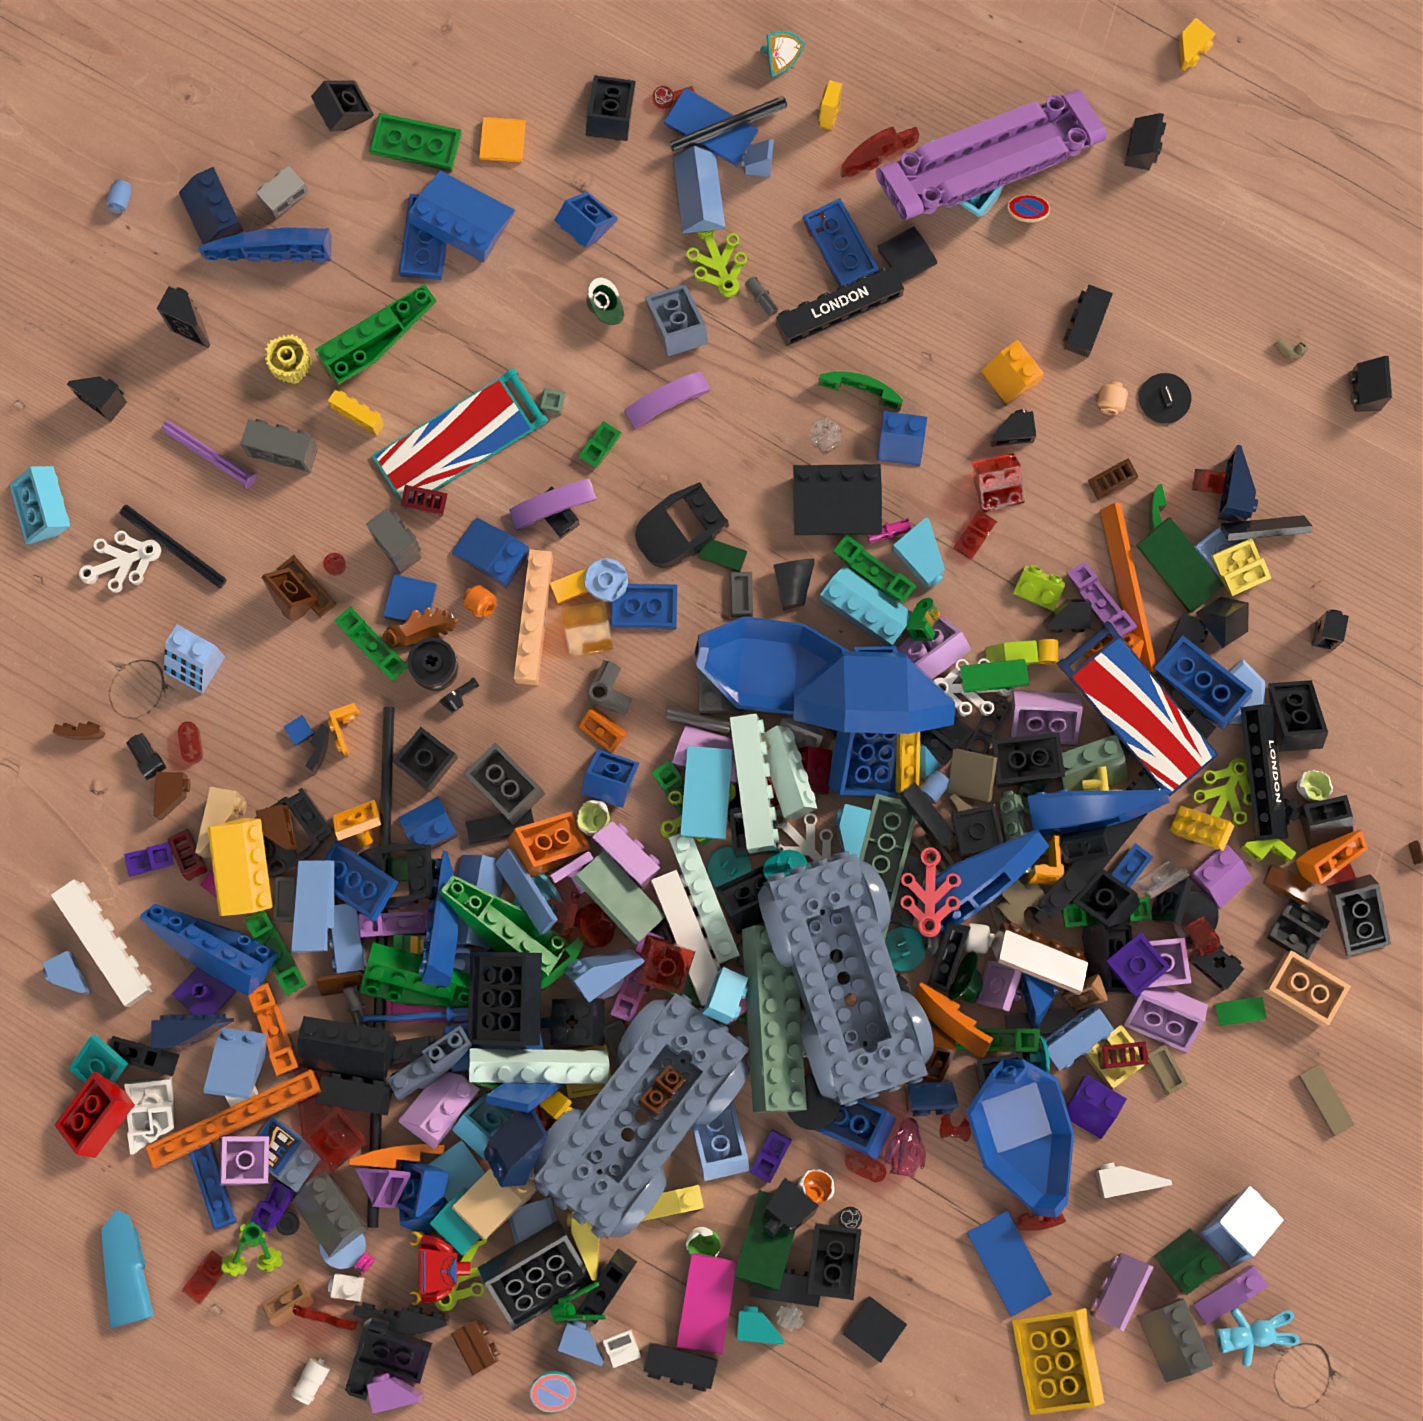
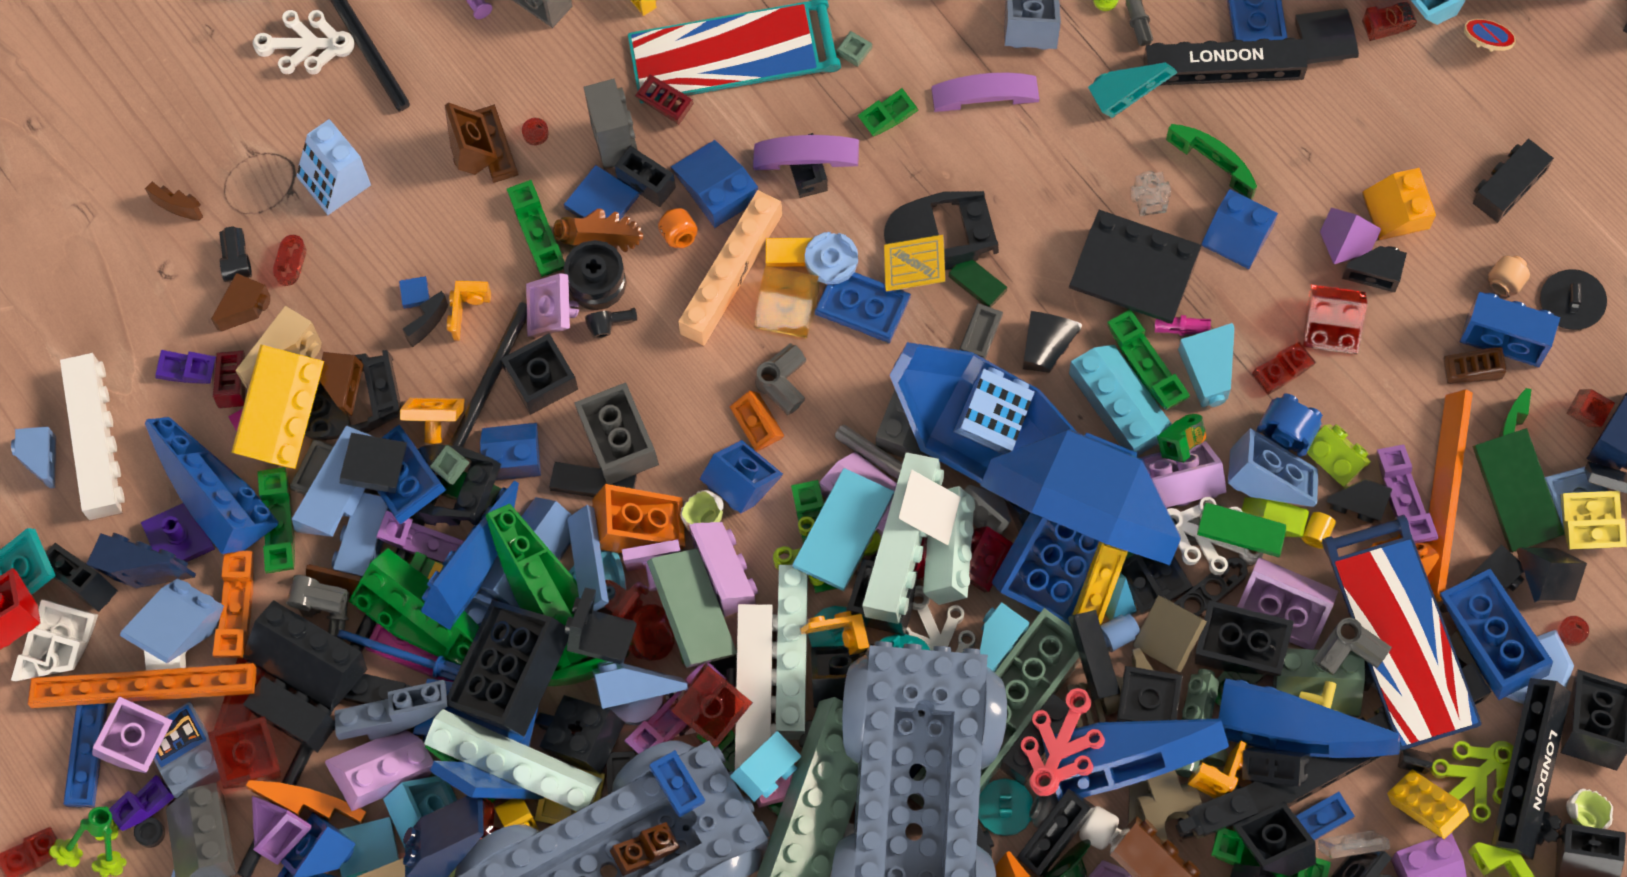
camera: 25 degrees right, 10 degrees down
none -> dark grey piece [286,575,348,618]
none -> black tile [339,433,407,494]
none -> sand green tile [430,445,470,485]
none -> lavender tile [526,273,579,338]
none -> black bracket [564,587,637,664]
none -> black brick [615,146,676,207]
none -> blue plate [649,750,705,817]
none -> light orange bracket [800,611,869,655]
none -> yellow sticker [884,235,945,292]
none -> white sticker [899,470,960,545]
none -> light blue slope [953,367,1034,454]
none -> teal slope [1088,62,1177,118]
none -> medium blue slope [1228,428,1318,507]
none -> blue brick [1256,393,1323,457]
none -> dark grey piece [1312,618,1392,675]
none -> medium lavender slope [1320,207,1381,264]
none -> clear red leg [1362,2,1417,41]
none -> black slope [1398,748,1433,774]
none -> blue brick [1459,292,1560,367]
none -> clear red tile [1558,616,1589,646]

